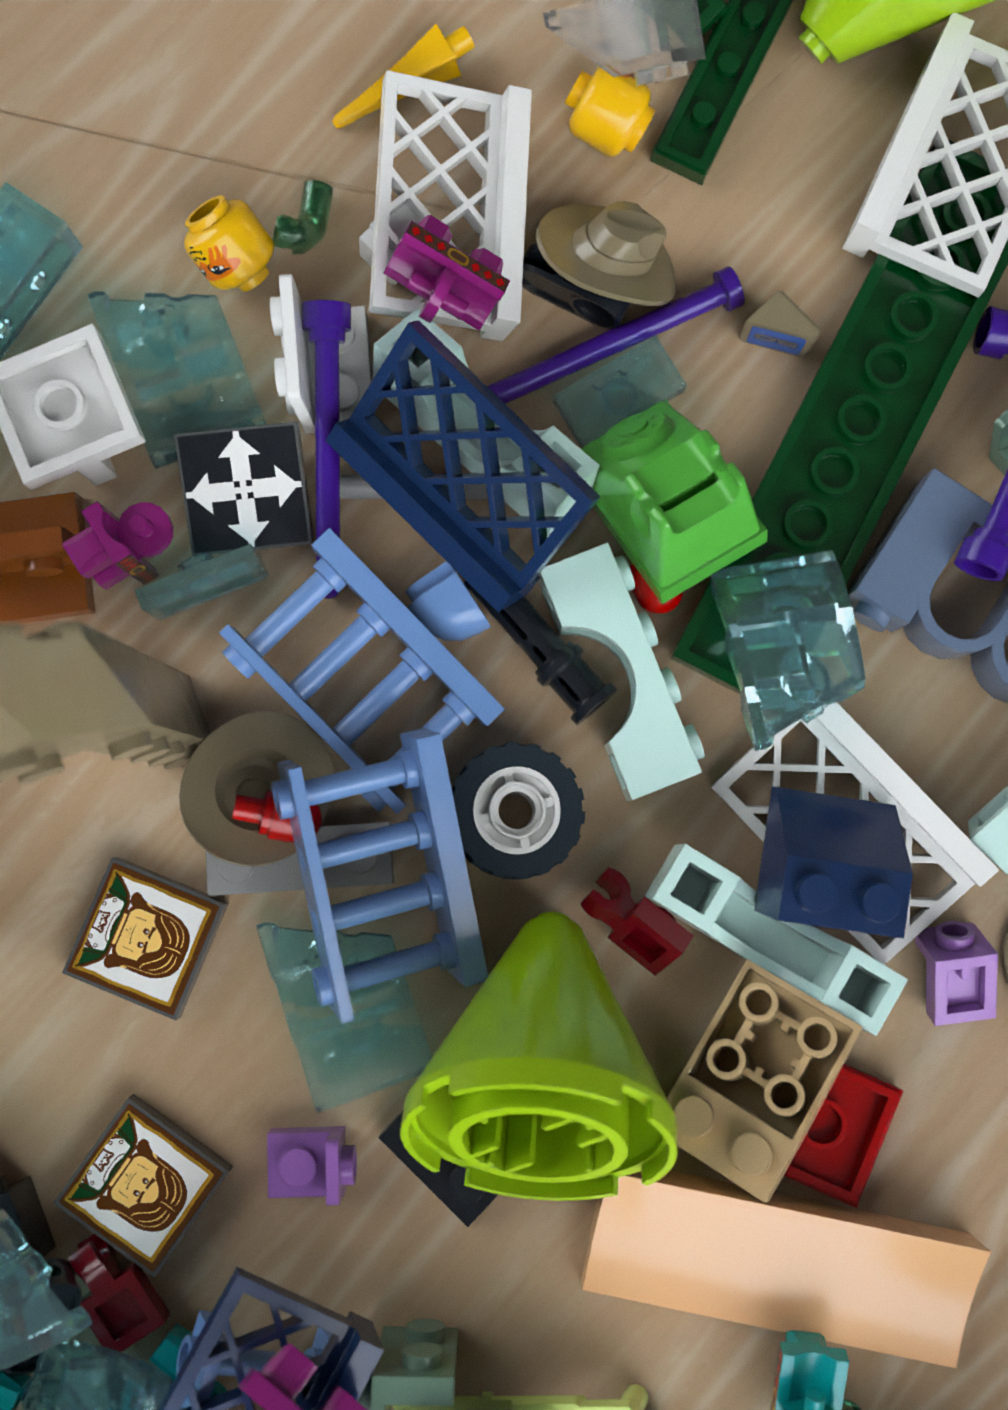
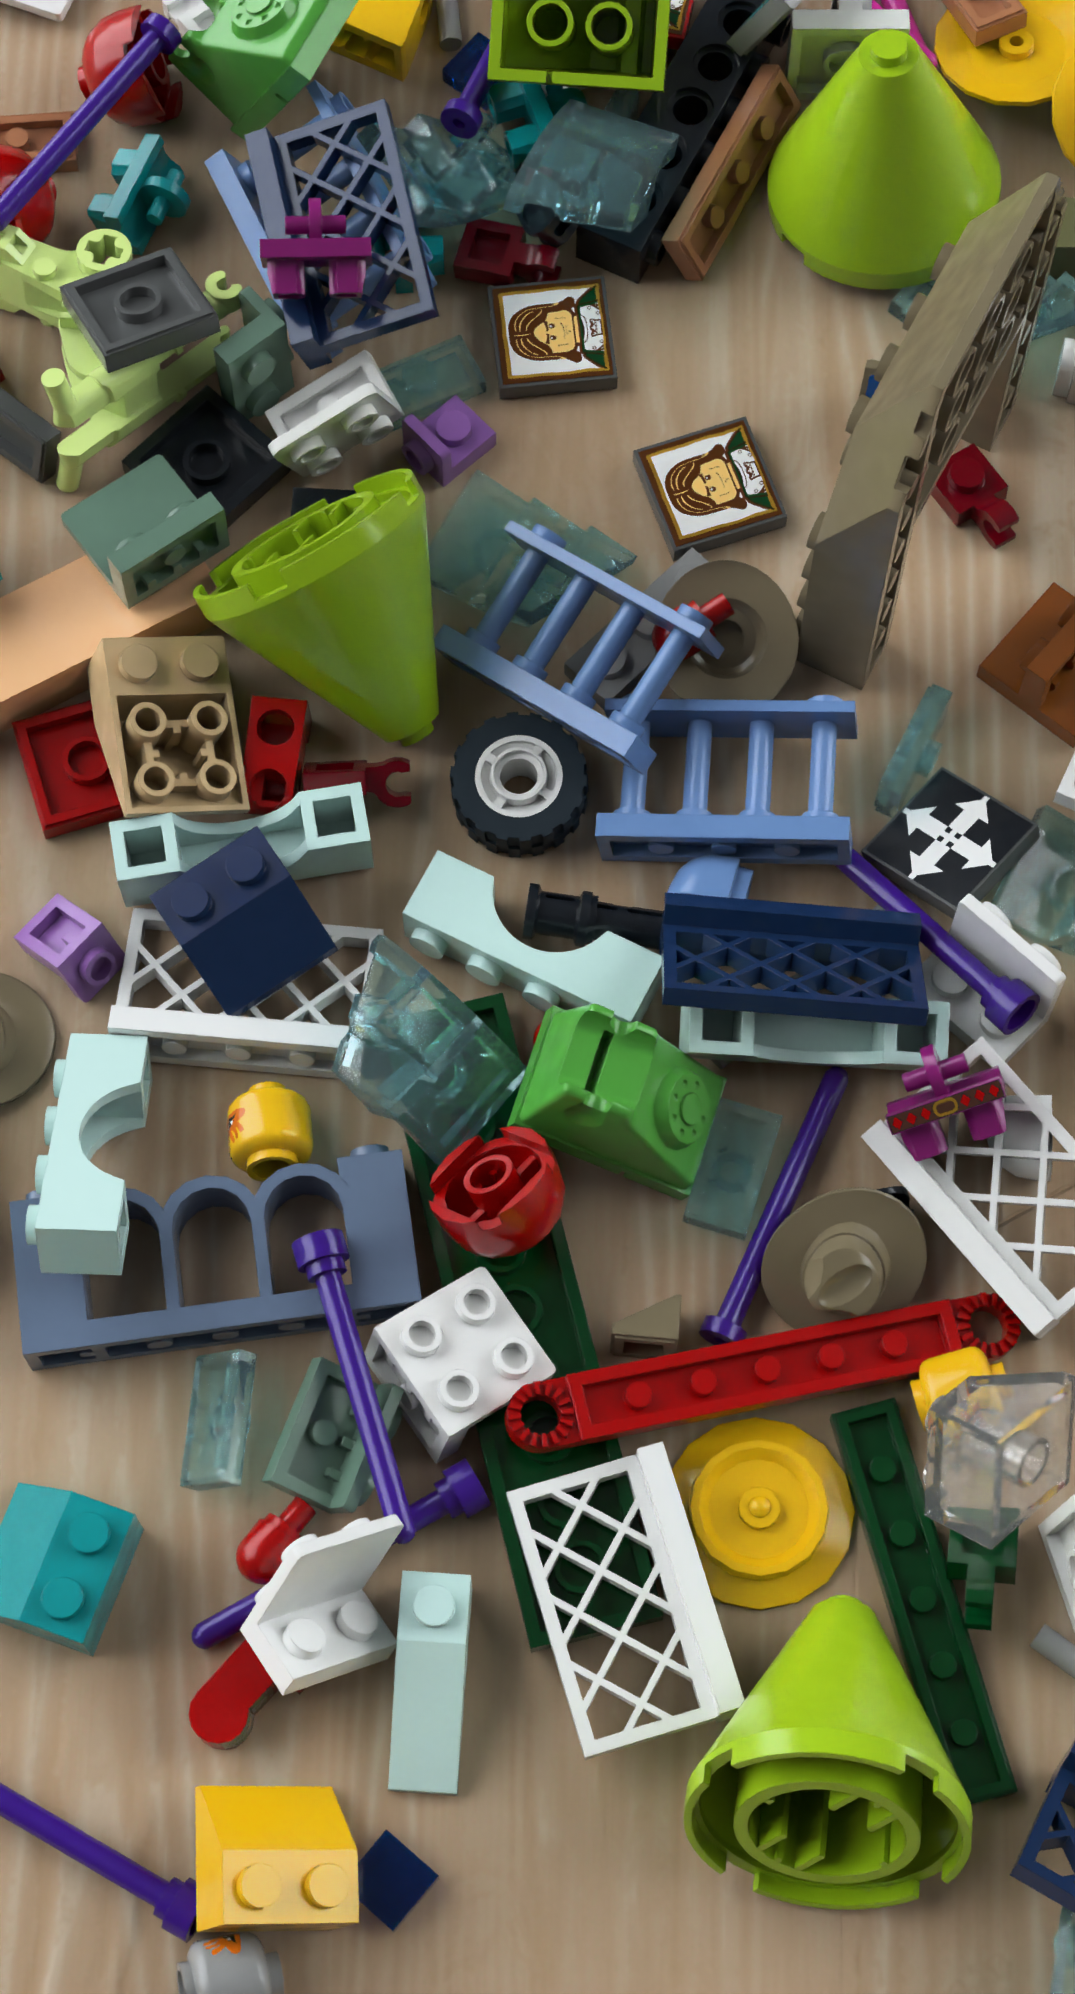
camera: 140 degrees right, 15 degrees down
magenta hips [62,501,174,590] -> none
none -> sand green bracket [61,455,230,609]
none -> black plate [121,385,292,528]
none -> yellow head [227,1081,313,1182]
none -> red leg [243,695,312,815]
none -> white bracket [264,350,405,477]
none -> white bracket [364,1267,556,1464]
none -> clear light blue plate [380,334,486,432]
none -> red cylinder [429,1126,565,1258]
none -> red plate [505,1292,1021,1453]
none -> yellow piece [672,1417,855,1611]

